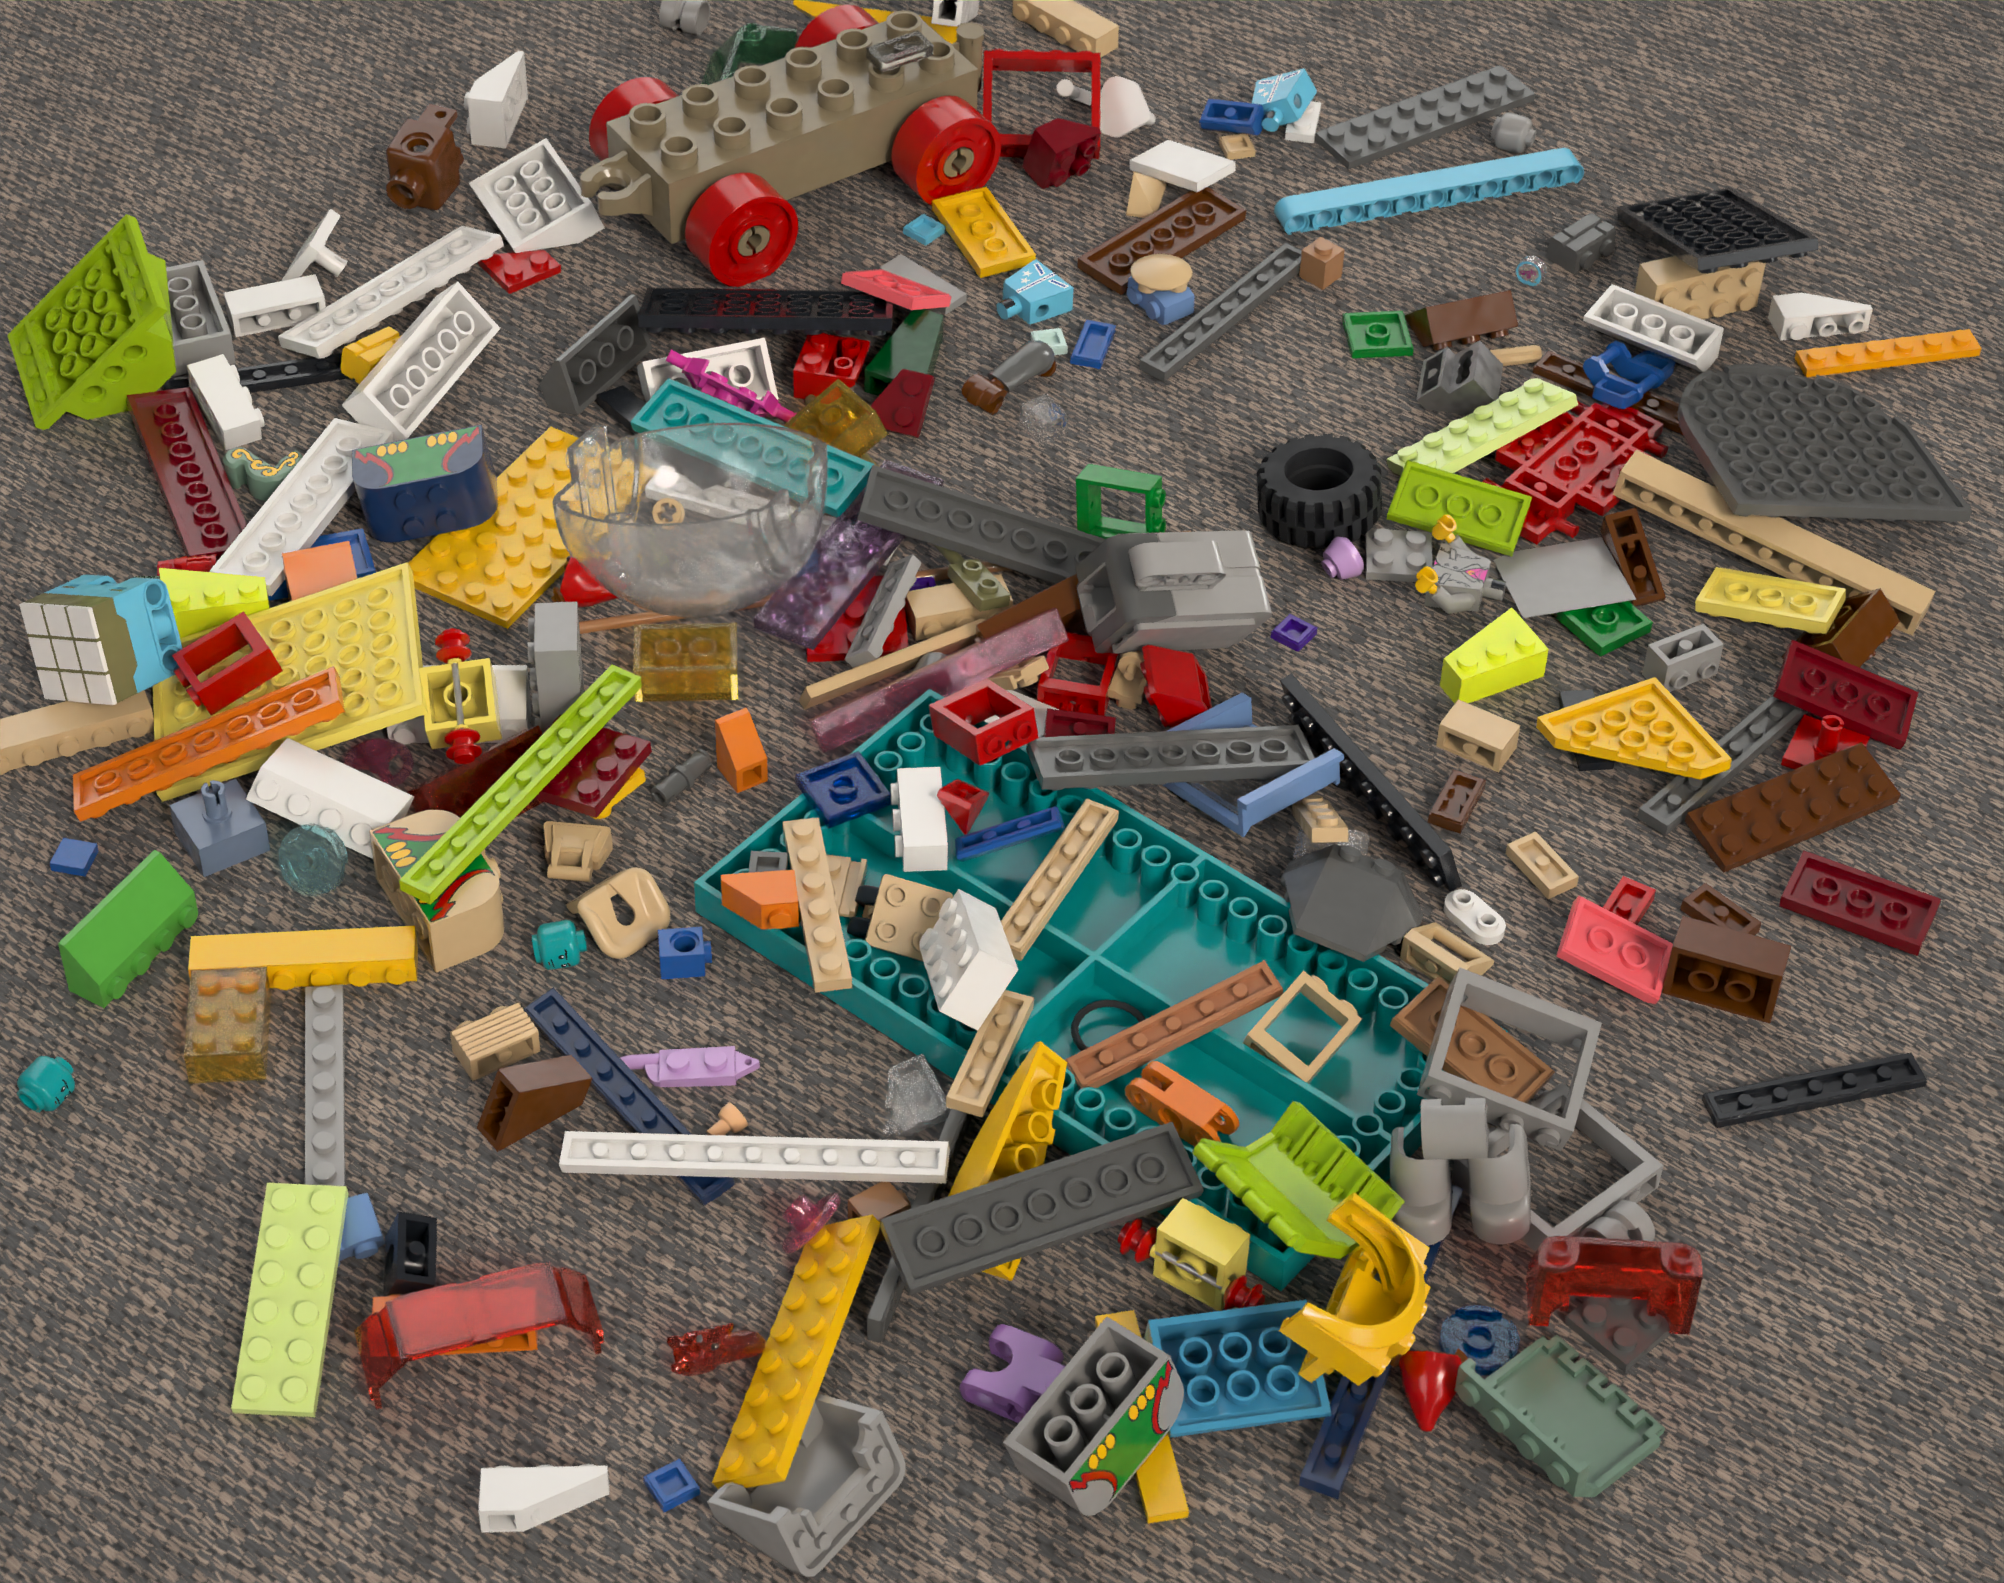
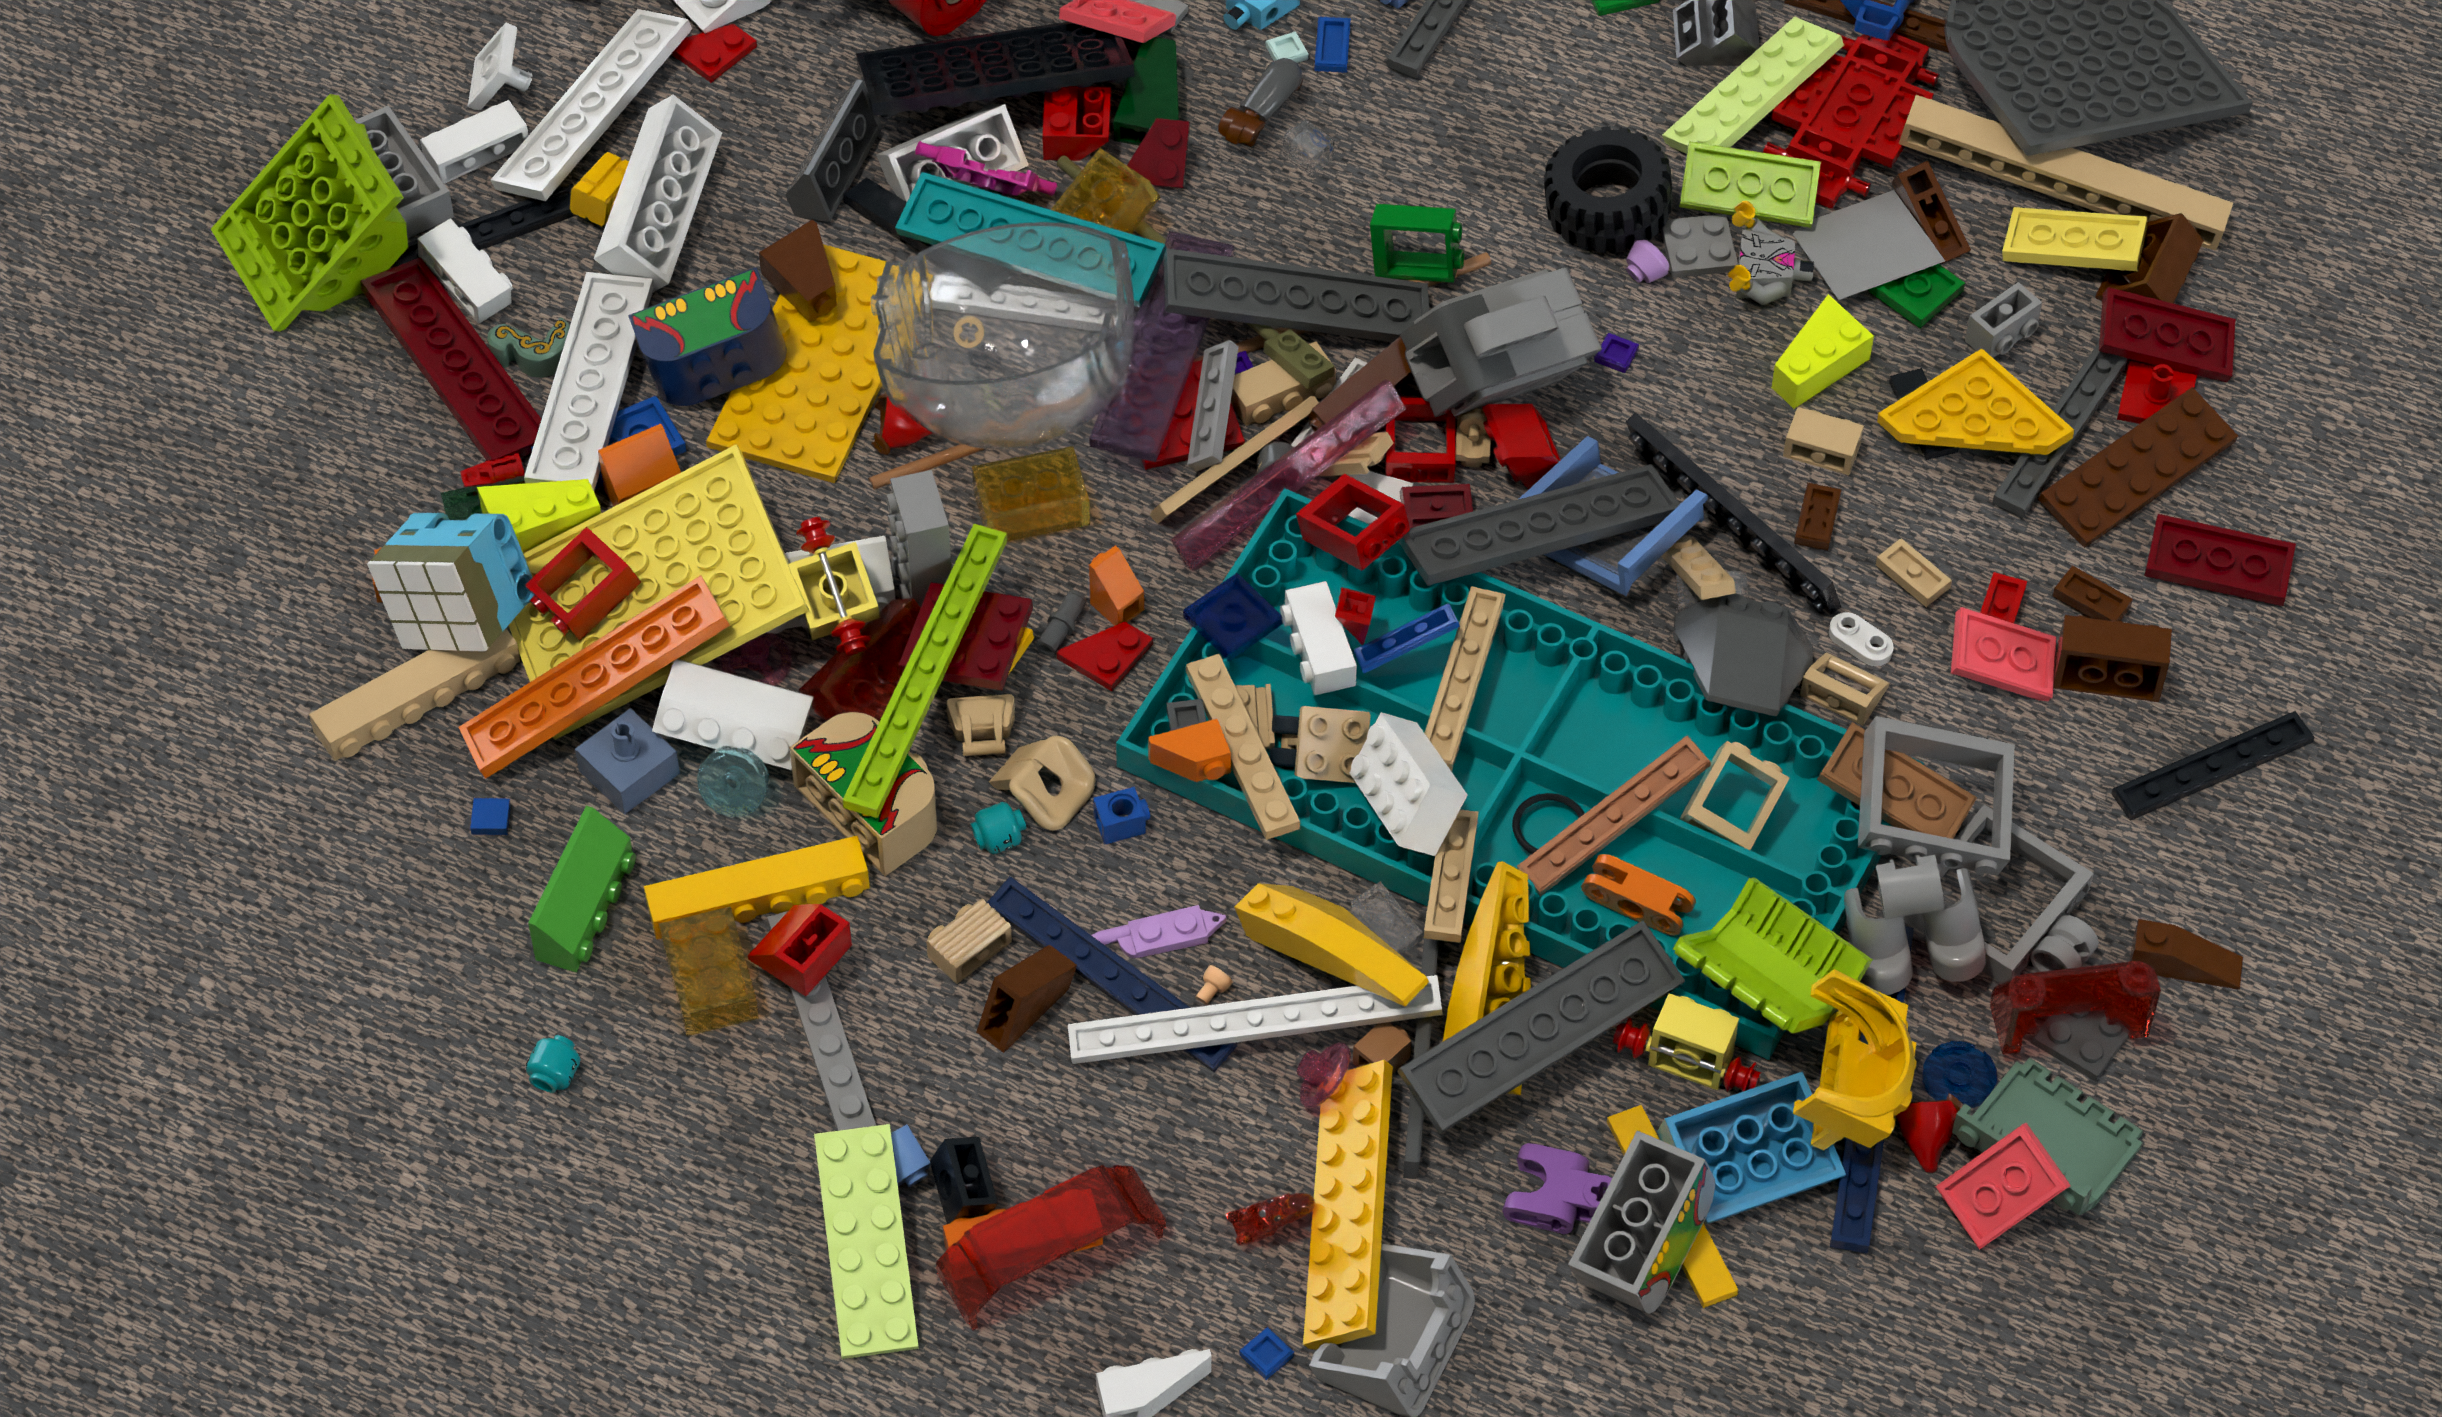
camera: 10 degrees left, 10 degrees up
none -> red slope [748,904,852,997]
none -> reddish brown slope [759,219,837,322]
none -> red wing [1057,621,1153,691]
none -> yellow wedge [1234,883,1429,1006]
none -> coral tile [1935,1123,2071,1250]
none -> reddish brown slope [2129,919,2243,990]

